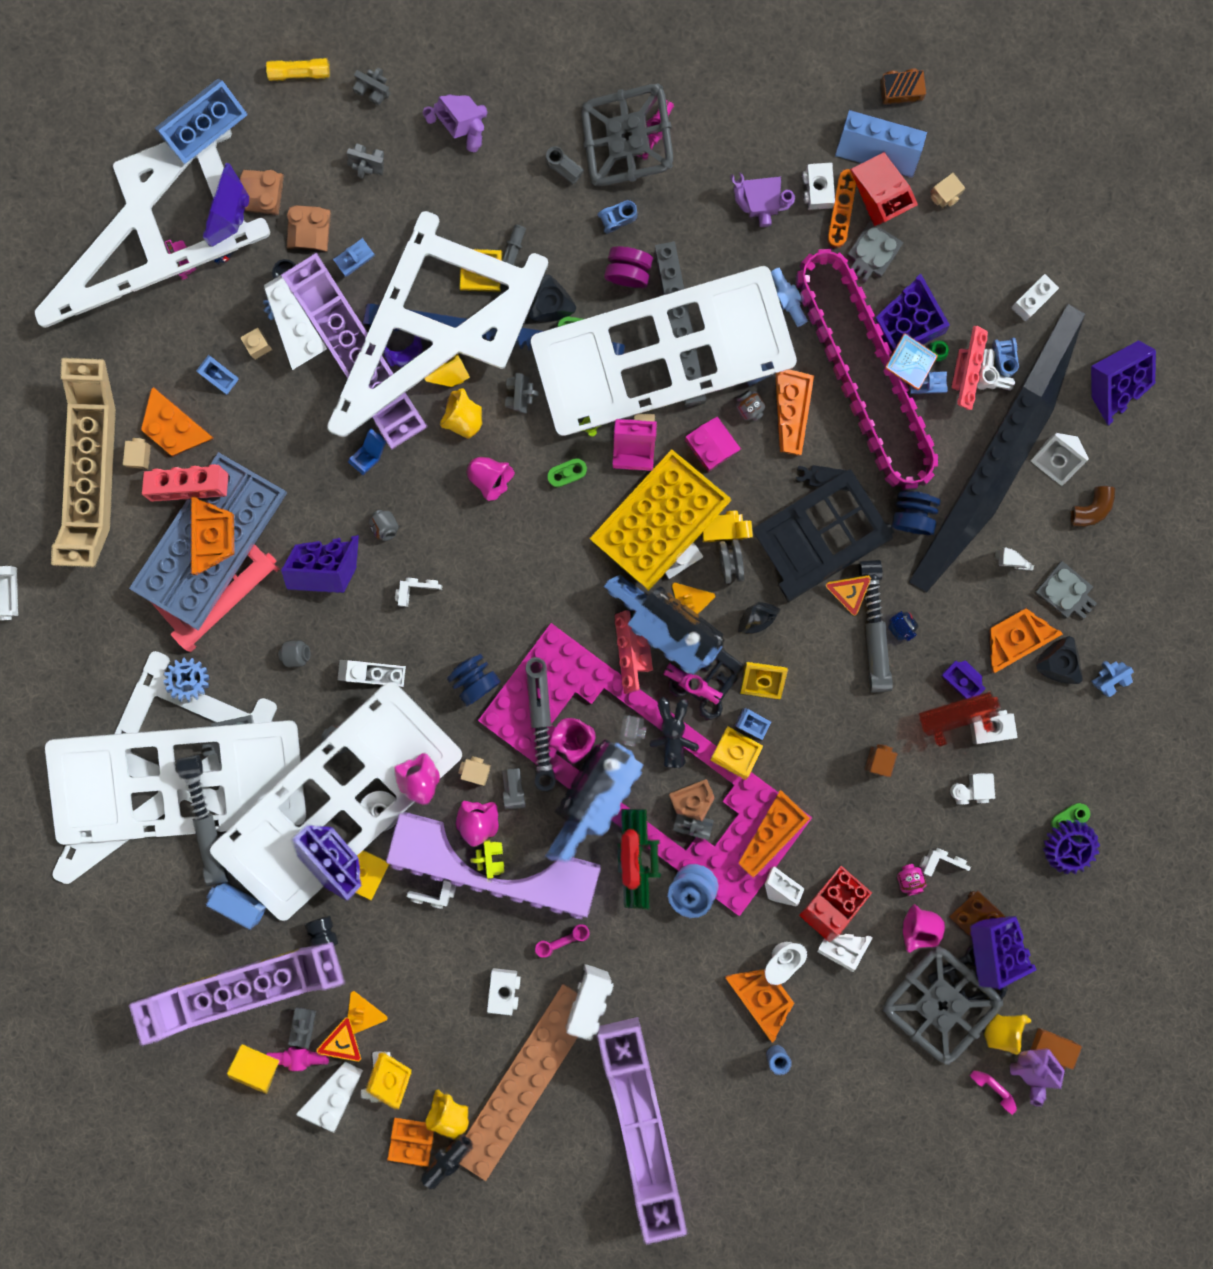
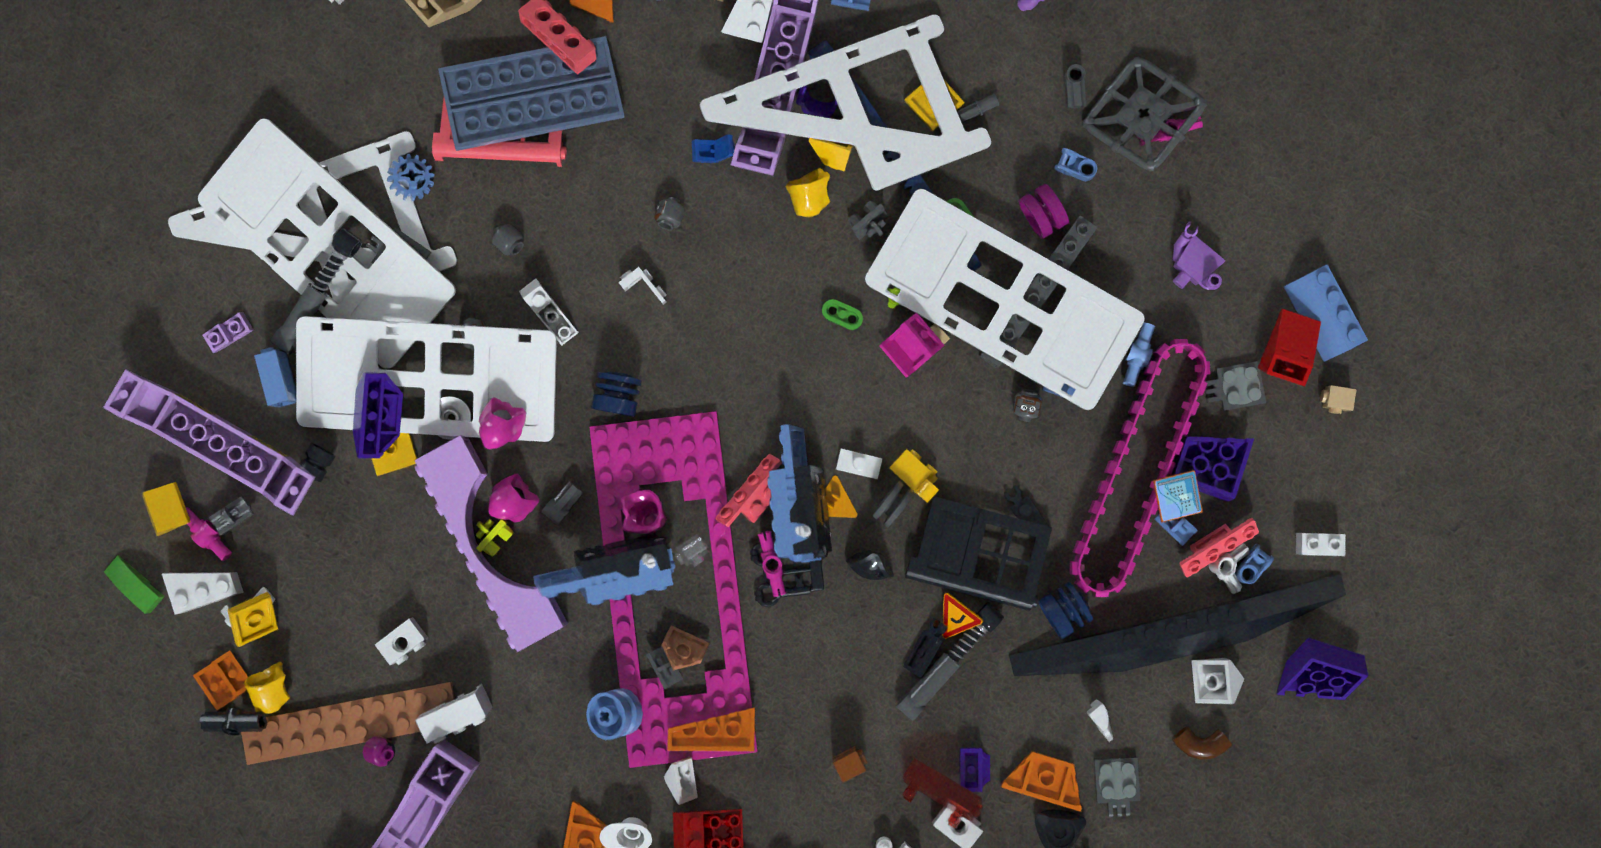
camera: 50 degrees right, 0 degrees up
orange wing [191,497,234,575] -> none
dark purple wedge [281,535,359,593] -> none
piece [316,1017,361,1061] -> none
light orange piece [348,991,387,1034] -> none
white bracket [407,879,456,908] -> none
tan brick [459,756,491,786] -> none
dark pink piece [466,457,514,501] -> none
piece [526,657,556,791] -> none
black hat [529,274,576,322] -> none
dark pink bar [535,924,590,958] -> none
yellow plate [590,449,731,591] -> none
dark green piece [617,809,661,909] -> none
black animal [649,697,699,768] -> none
dark pink slope [685,417,741,473] -> none
yellow plate [710,726,763,780] -> none
medium blue slope [734,708,771,740] -> none
yellow slope [740,662,788,700] -> none
orange wing [775,369,814,456] -> none
white brick [803,163,835,210] -> none
orange beam [828,169,856,248] -> none
brick [880,69,926,104] -> none
clear blue head [888,611,919,642] -> none
green plate [929,341,949,361] -> none
none -> bright green slope [104,555,165,614]
none -> lavender slope [203,312,254,353]
none -> magenta head [363,736,396,767]
none -> black plate [903,618,948,678]

